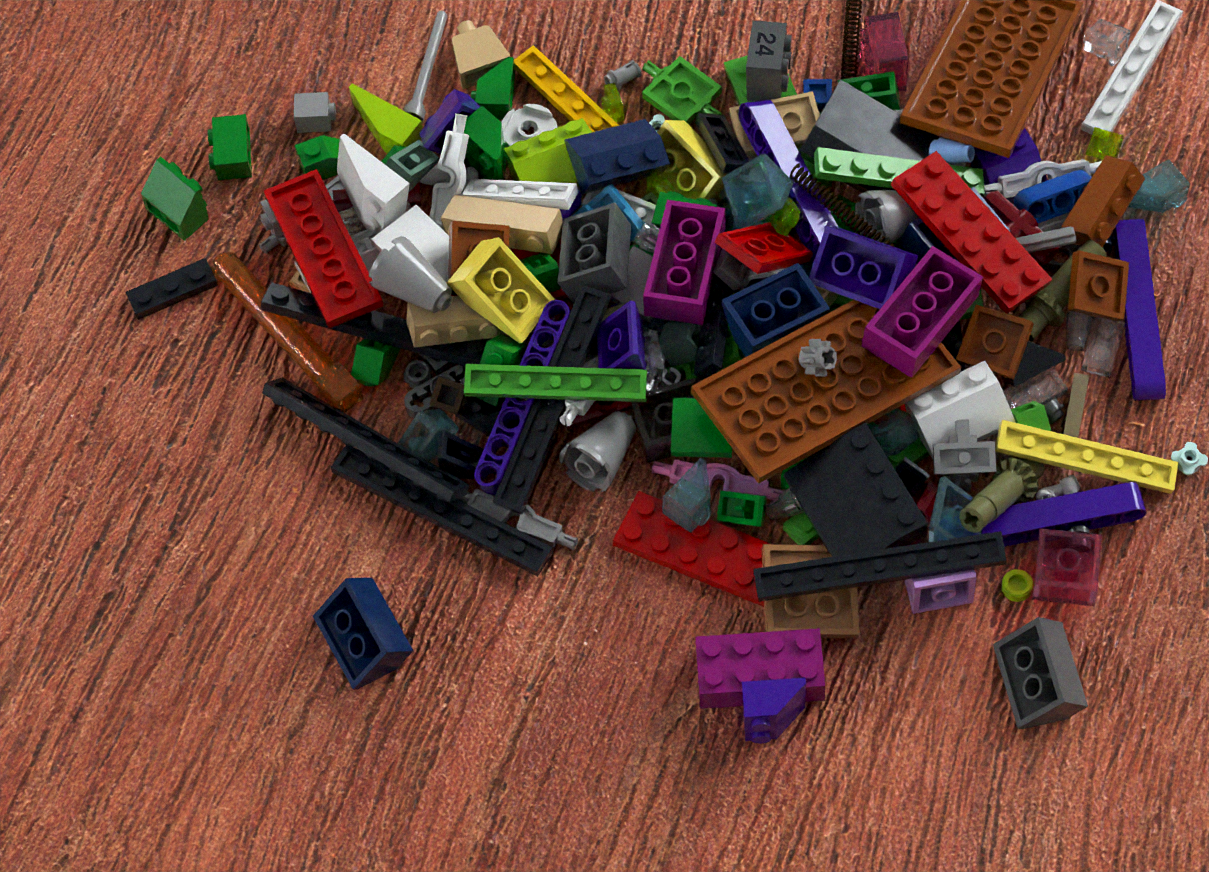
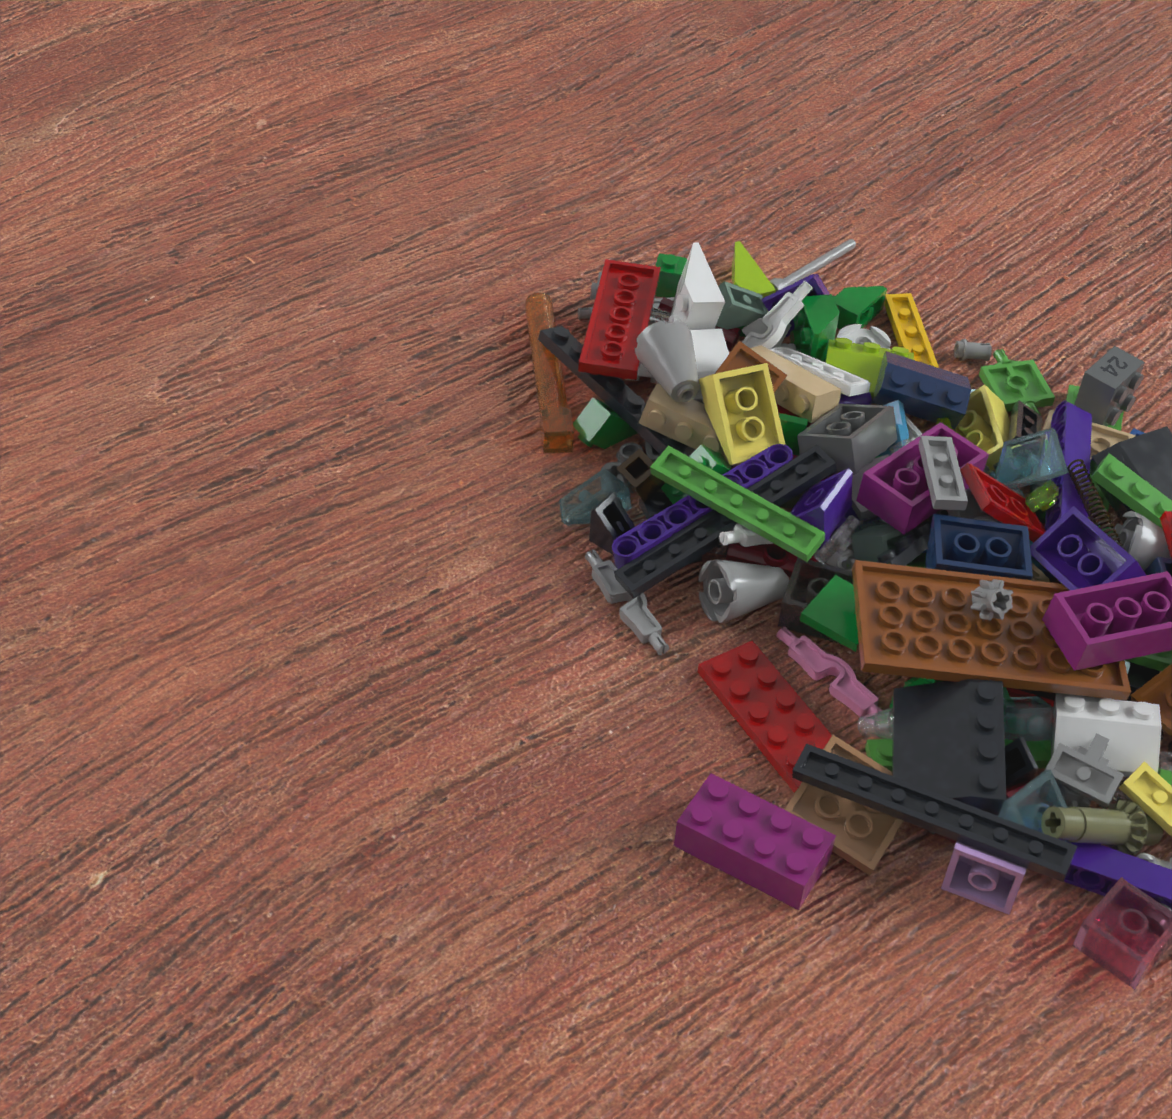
camera: 25 degrees right, 15 degrees down
black plate [125,258,218,320] -> none
green slope [141,156,209,241] -> none
green brick [208,114,252,180] -> none
black plate [262,377,469,502] -> none
light grey brick [294,92,336,133] -> none
dark blue slope [313,577,413,690] -> none
black plate [331,445,553,577] -> none
tan torso [452,20,510,89] -> none
clear neon green plate [601,82,624,123] -> none
clear light blue slope [662,458,711,533] -> none
green slope [717,490,767,527] -> none
dark purple slope [742,678,806,744] -> none
dark grey slope [993,617,1088,729] -> none
lime tile [1002,569,1033,602] -> none
none -> light grey plate [918,436,968,511]

